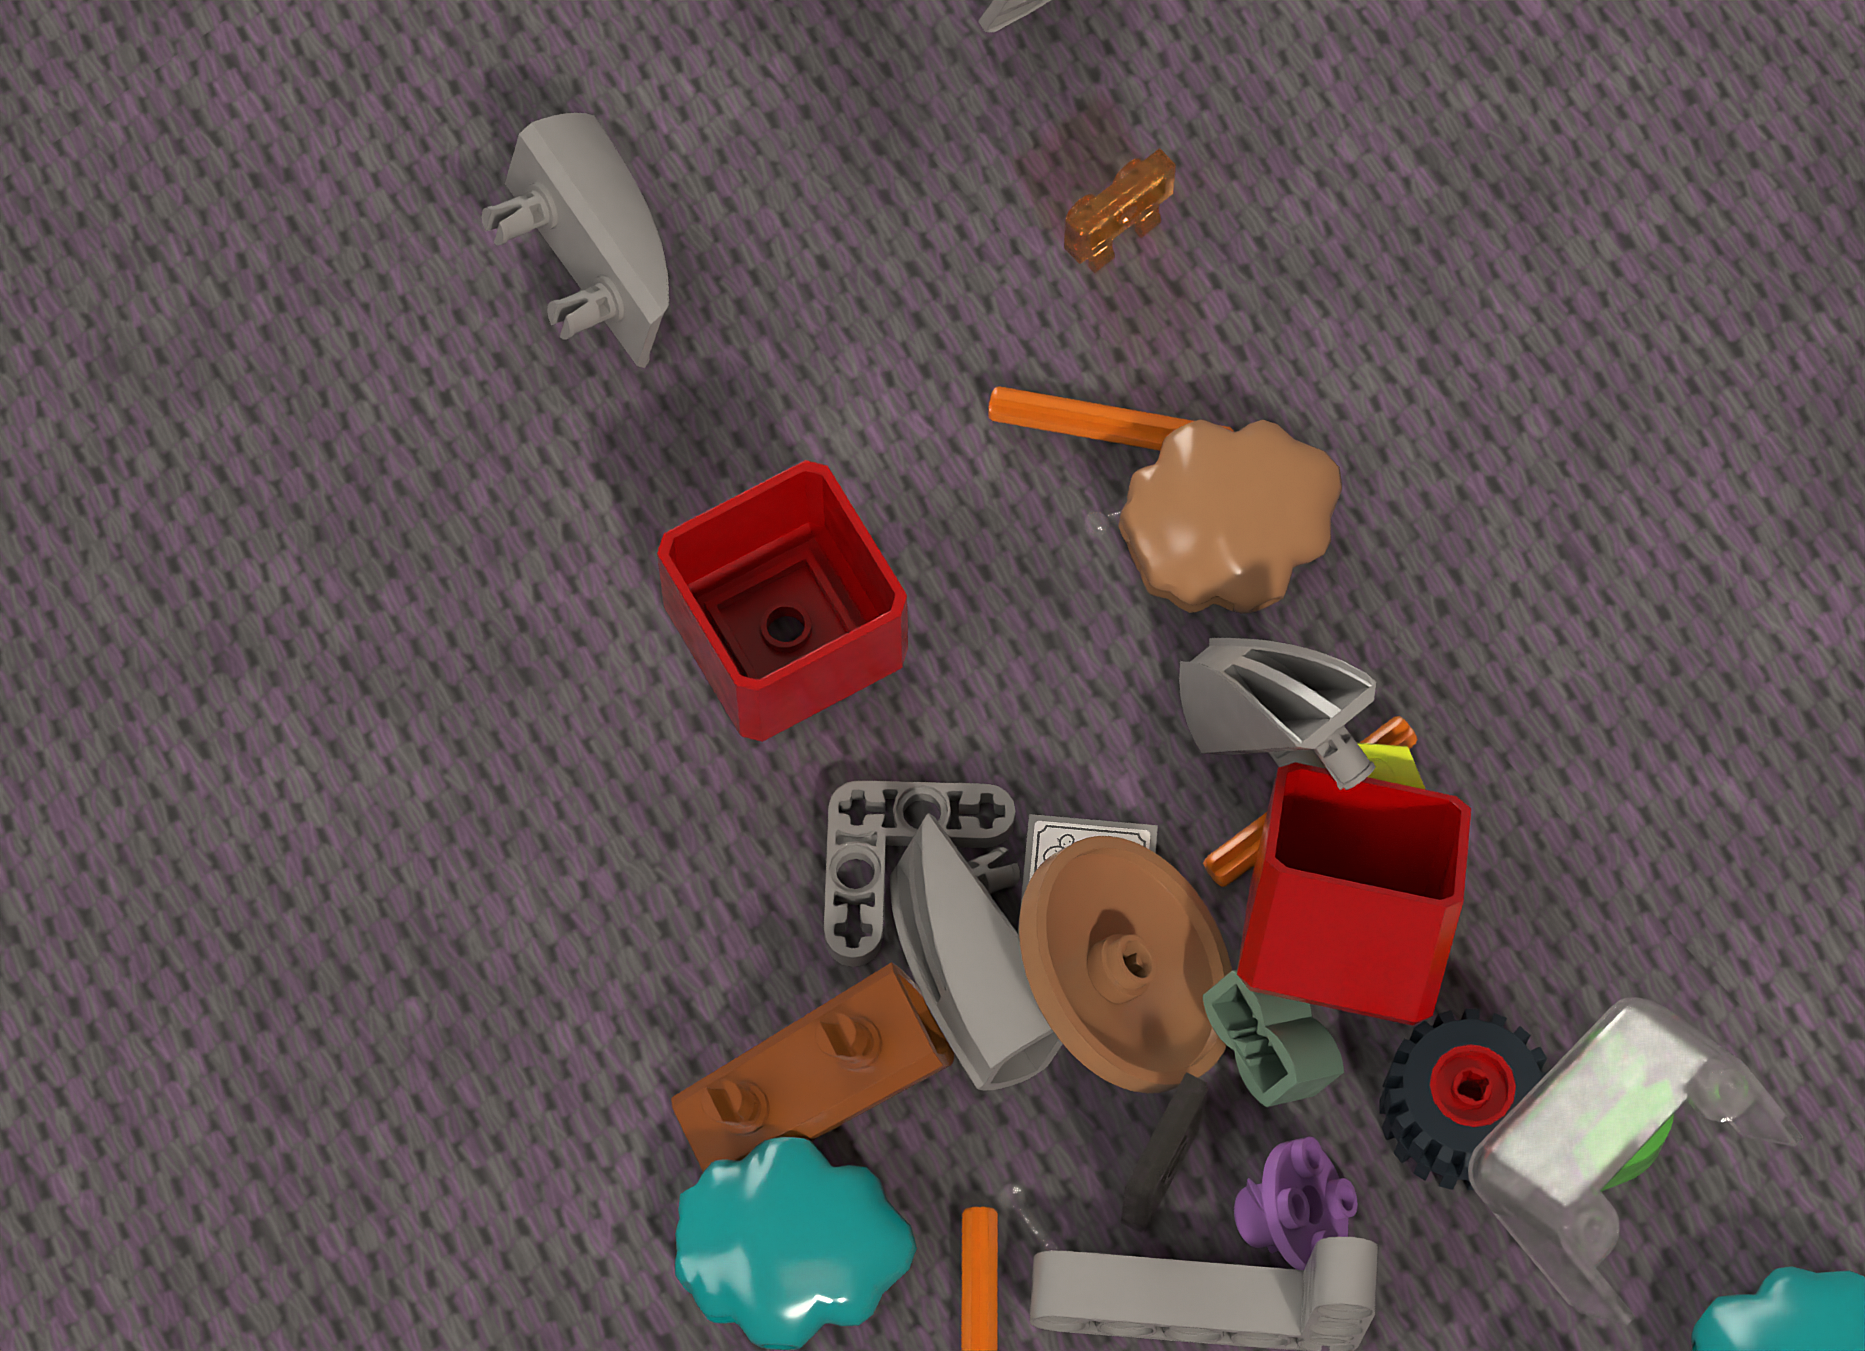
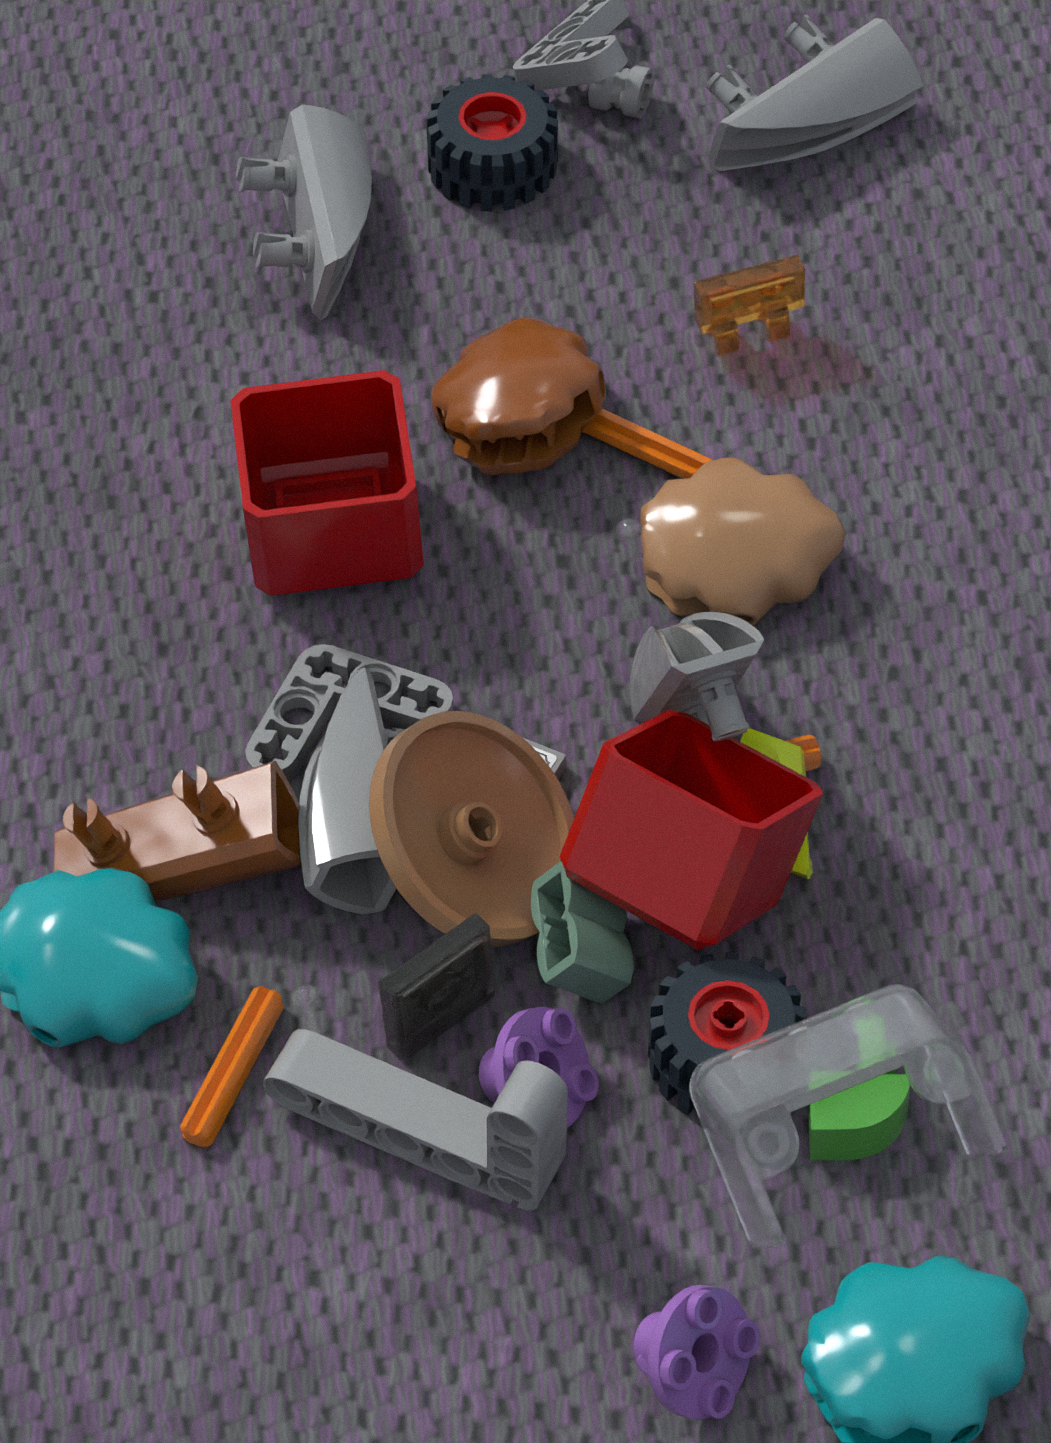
camera: 25 degrees right, 15 degrees down
none -> black wheel [427,74,558,212]
none -> dark orange piece [431,317,606,475]

